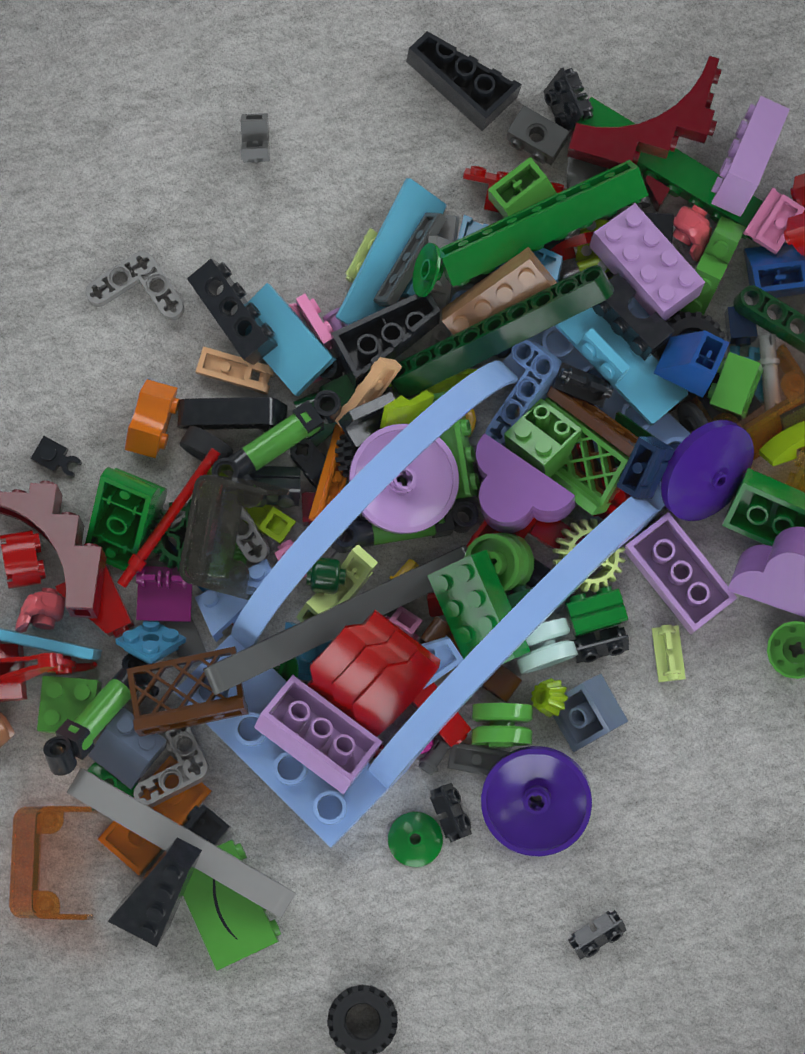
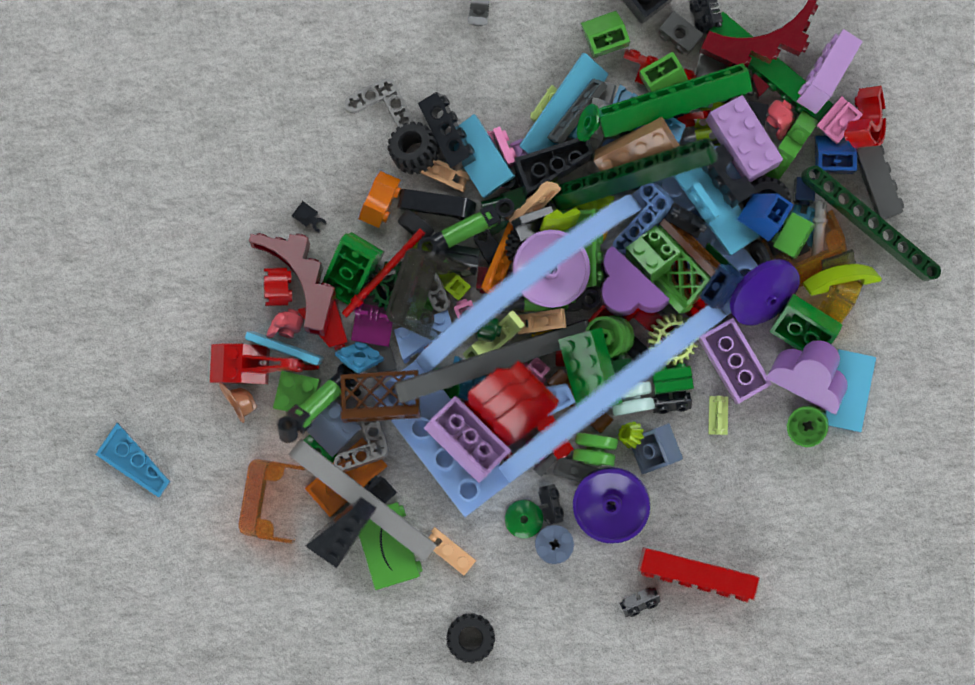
camera: 10 degrees right, 5 degrees up
none -> black tyre [387,121,440,175]
none -> light nougat plate [428,527,476,576]
none -> light nougat plate [517,308,567,335]
none -> sand blue brick [535,525,574,564]
none -> bright green slope [581,11,630,59]
none -> red brick [637,547,760,602]

